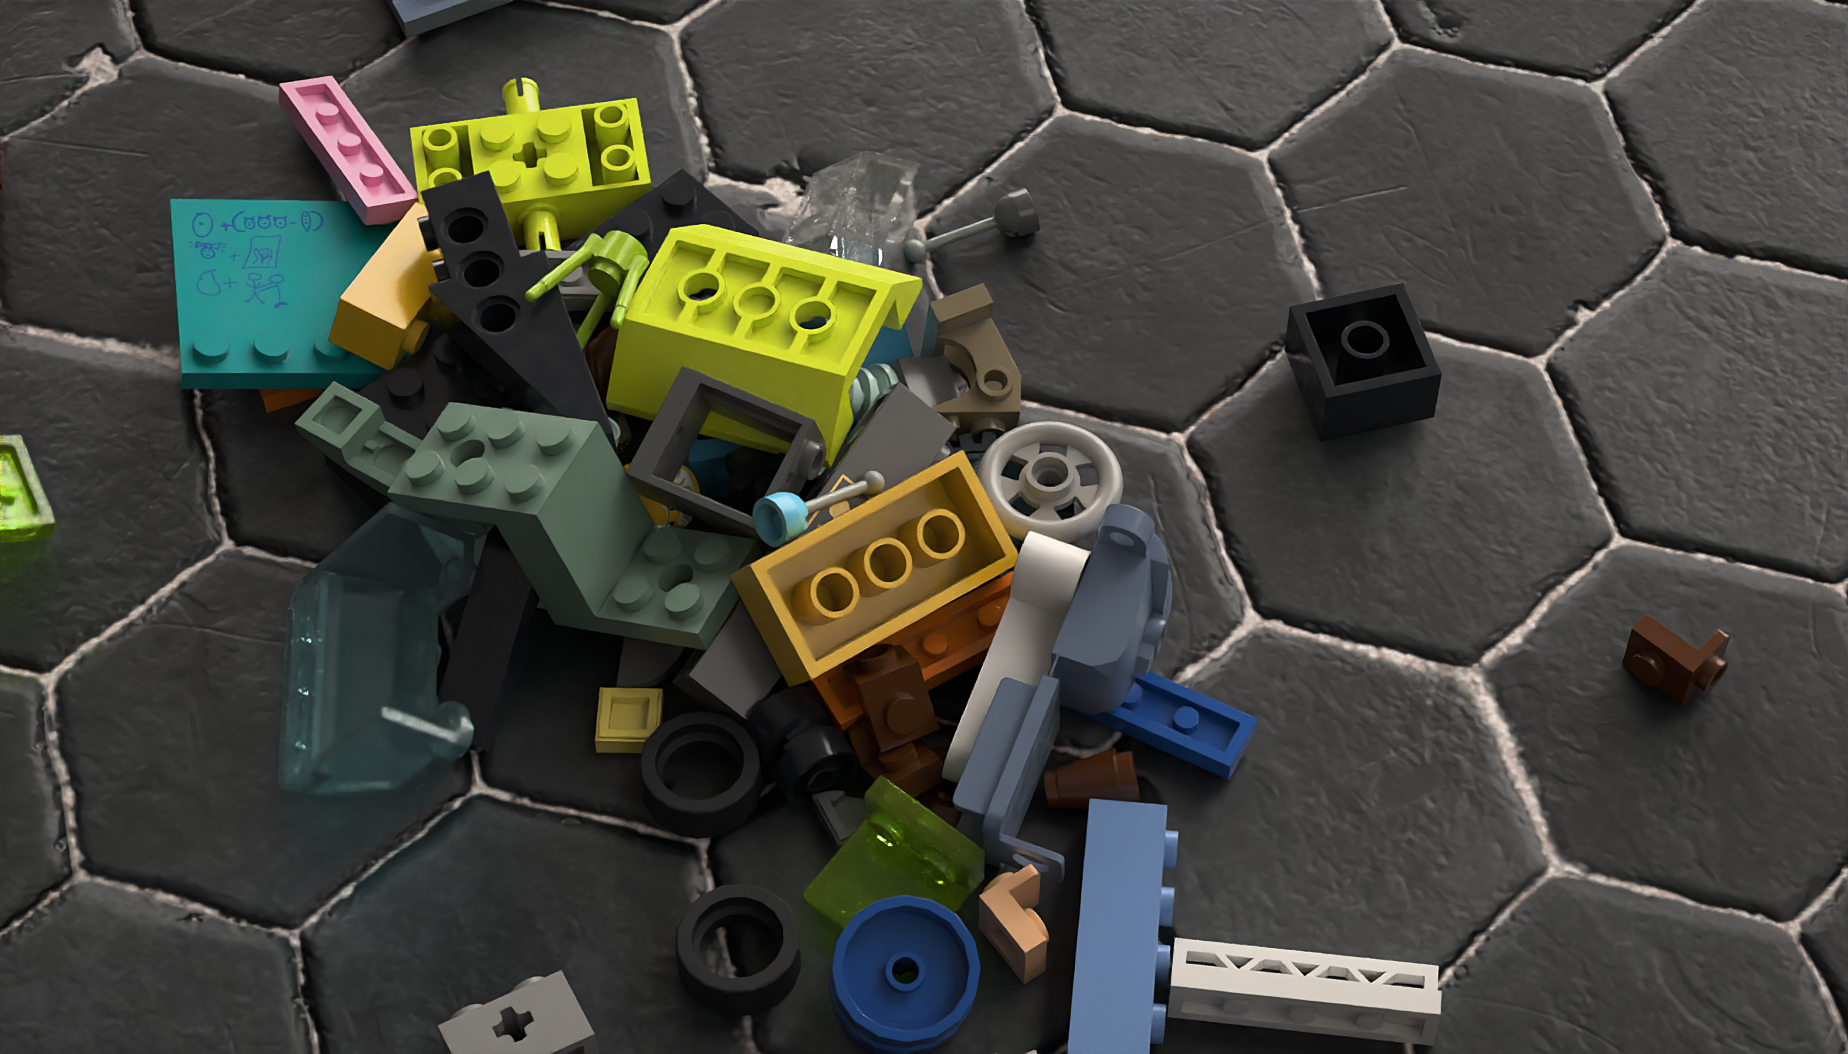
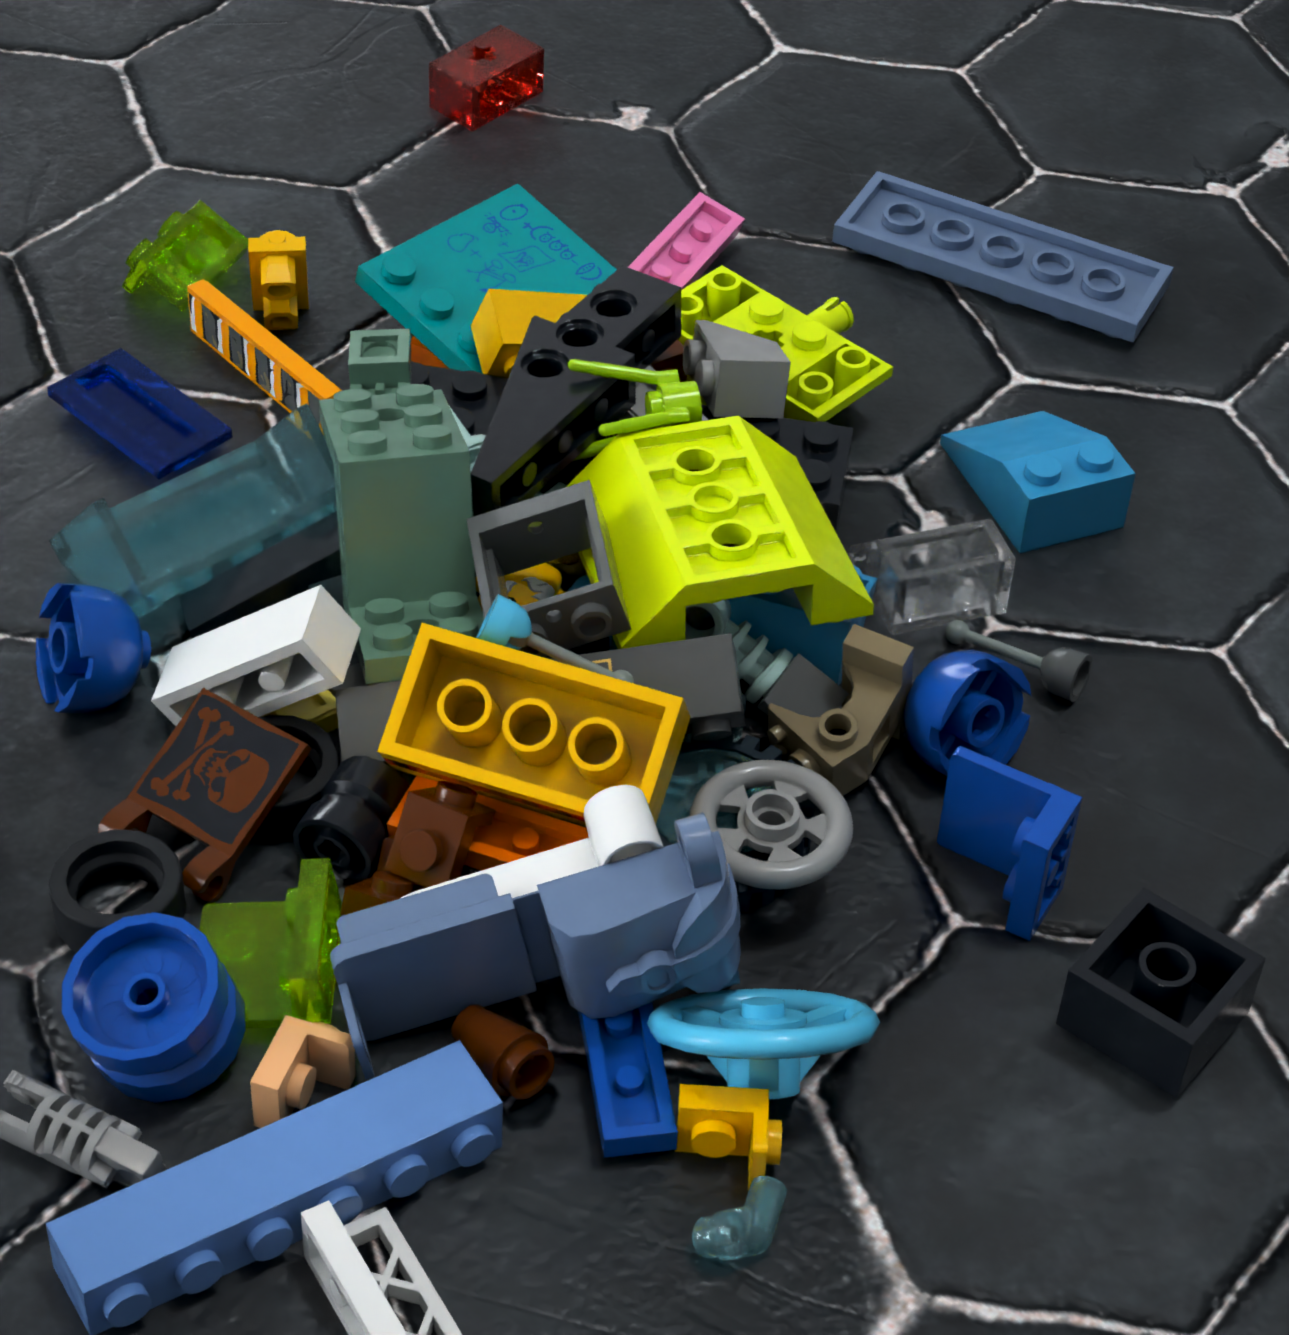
camera: 50 degrees right, 10 degrees down
none -> blue cylinder [35,583,151,713]
none -> clear blue piece [47,348,233,480]
none -> flag [98,688,312,903]
none -> white brick [151,585,361,726]
none -> light orange tile [187,279,342,444]
none -> yellow hips [248,230,309,330]
none -> medium azure piece [647,988,880,1099]
none -> yellow bracket [675,1084,782,1191]
none -> light grey slope [683,320,791,419]
none -> clear light blue arm [692,1176,787,1261]
none -> blue cylinder [903,650,1031,776]
none -> blue bracket [937,746,1082,941]
none -> dark azure slope [940,411,1136,554]

